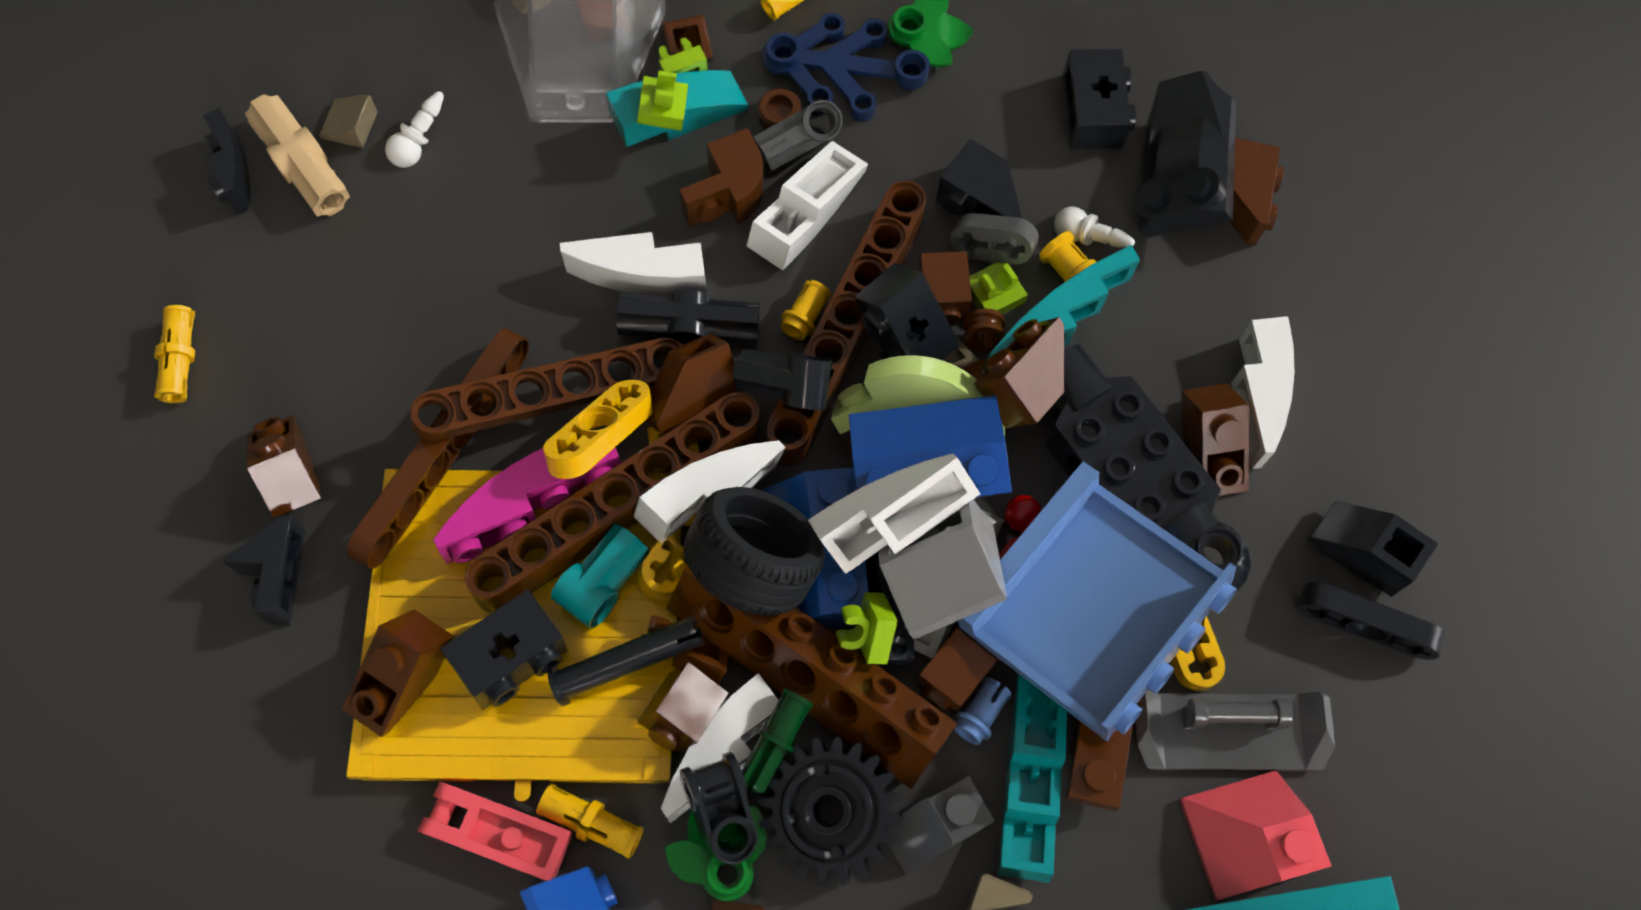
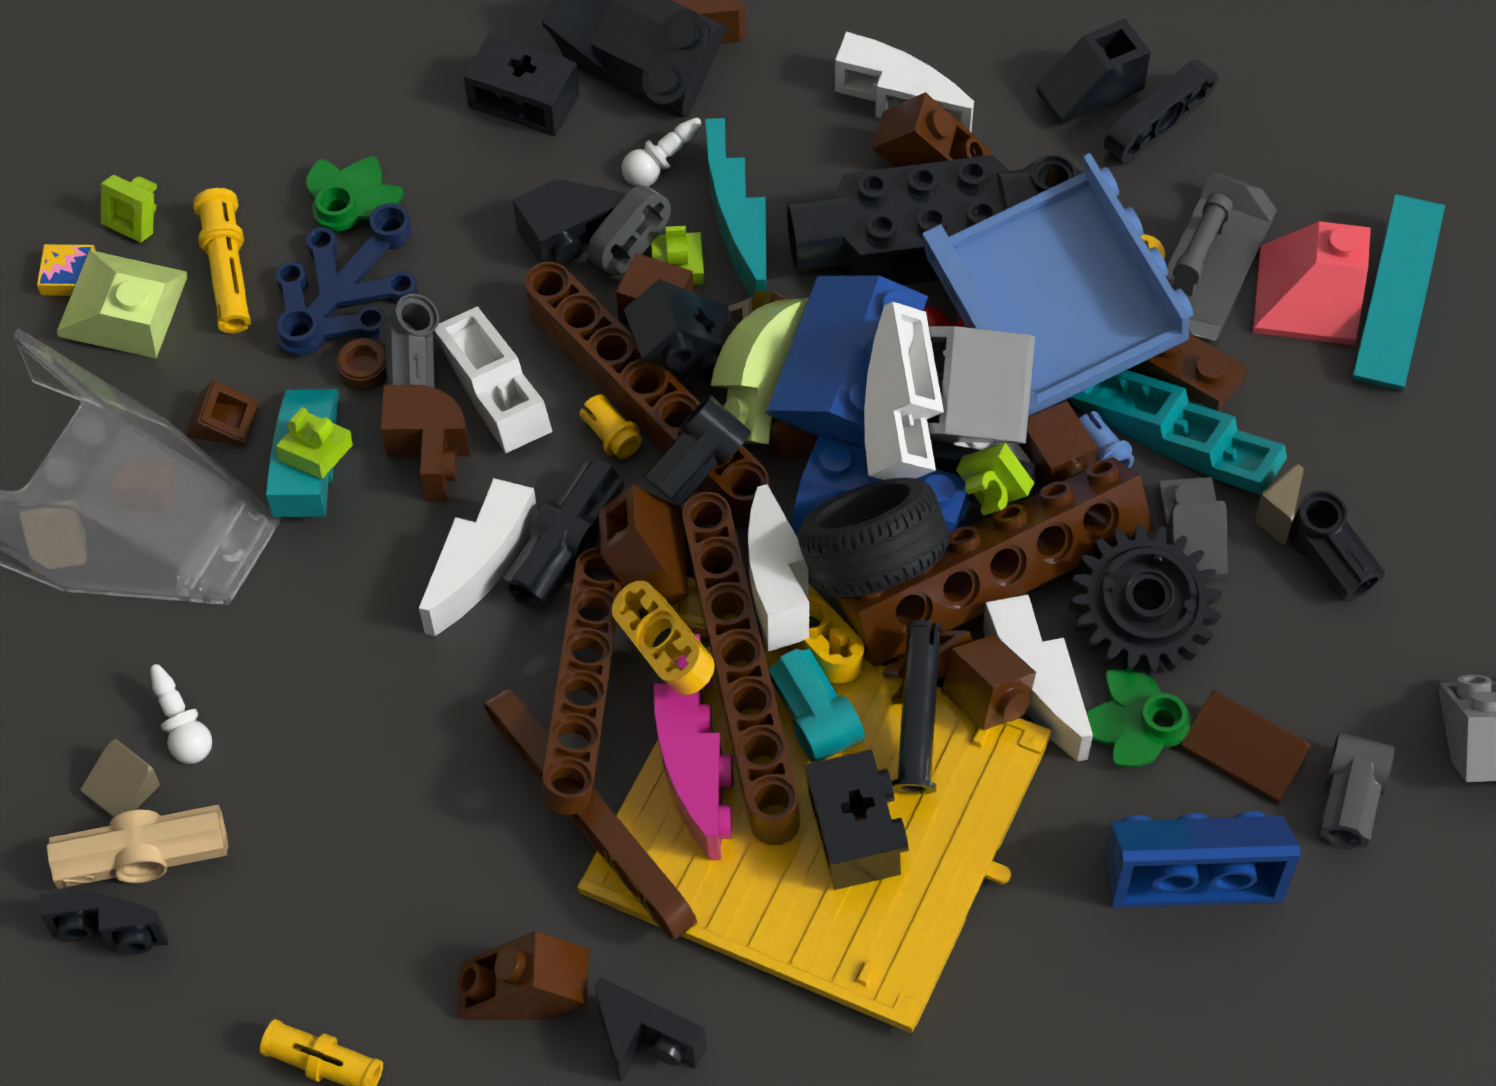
camera: 60 degrees left, 10 degrees down
reddish brown slope [341,609,455,737] -> none
coral plate [417,781,574,881] -> none
yellow pin [536,783,644,859] -> none
lime tile [659,37,708,73] -> none
black piece [680,751,758,864] -> none
dark green axle [741,688,813,793] -> none
reddish brown bush [963,308,1006,352] -> none
slope [974,317,1064,428] -> none
yellow bush [1039,231,1096,283] -> none

